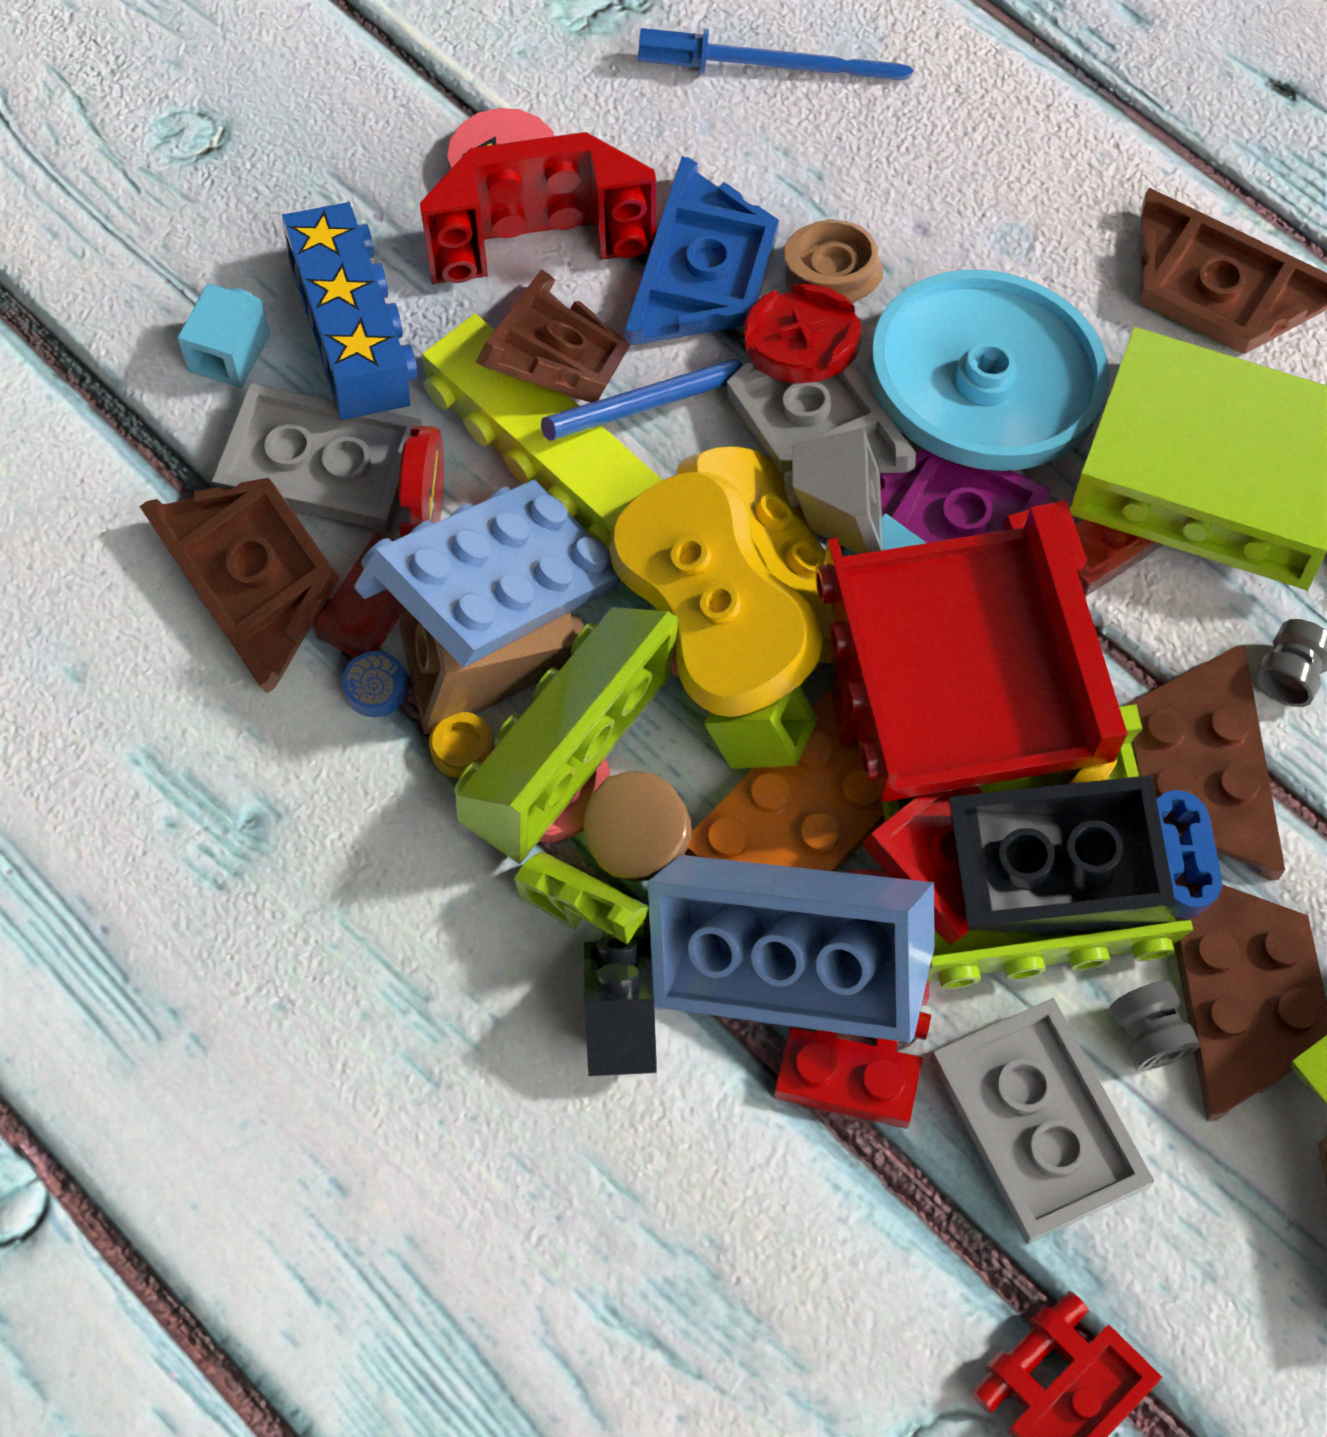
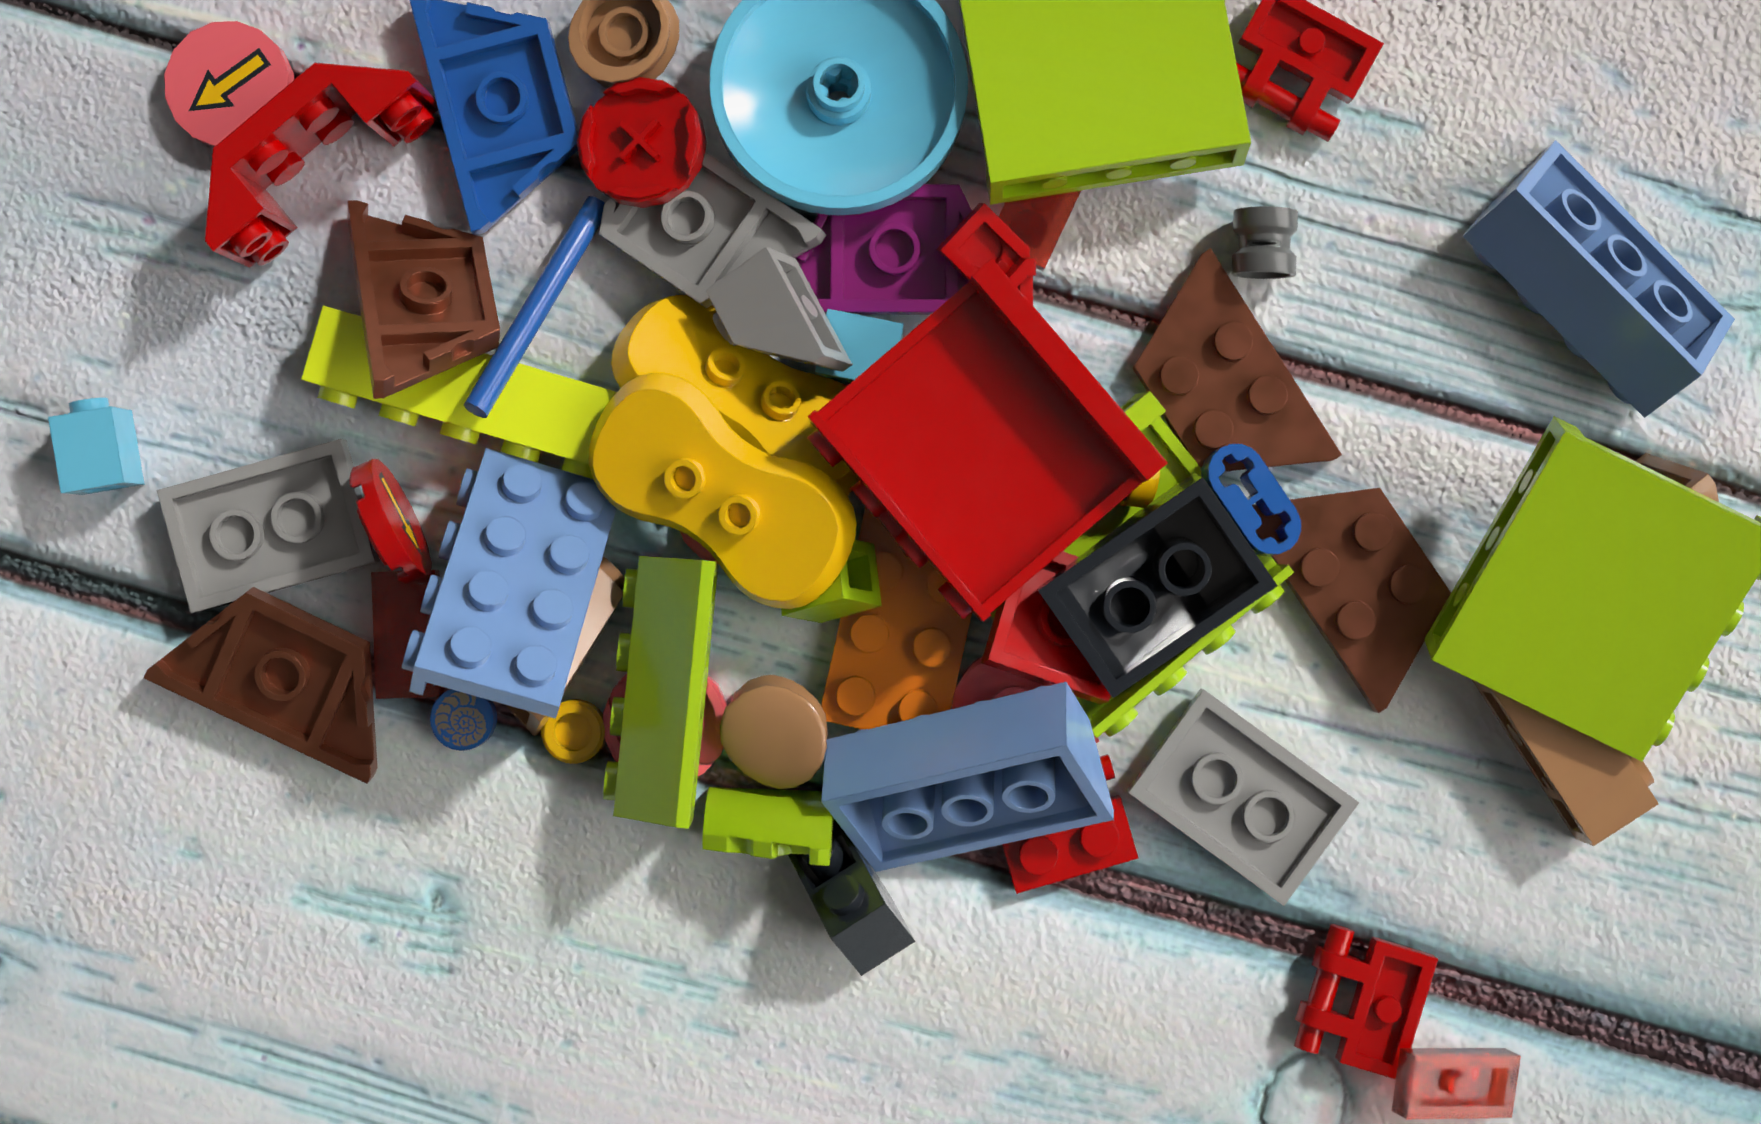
camera: 25 degrees left, 25 degrees up
blue brick [282,202,418,421] -> none
dark grey wheel [1109,981,1201,1071] -> none

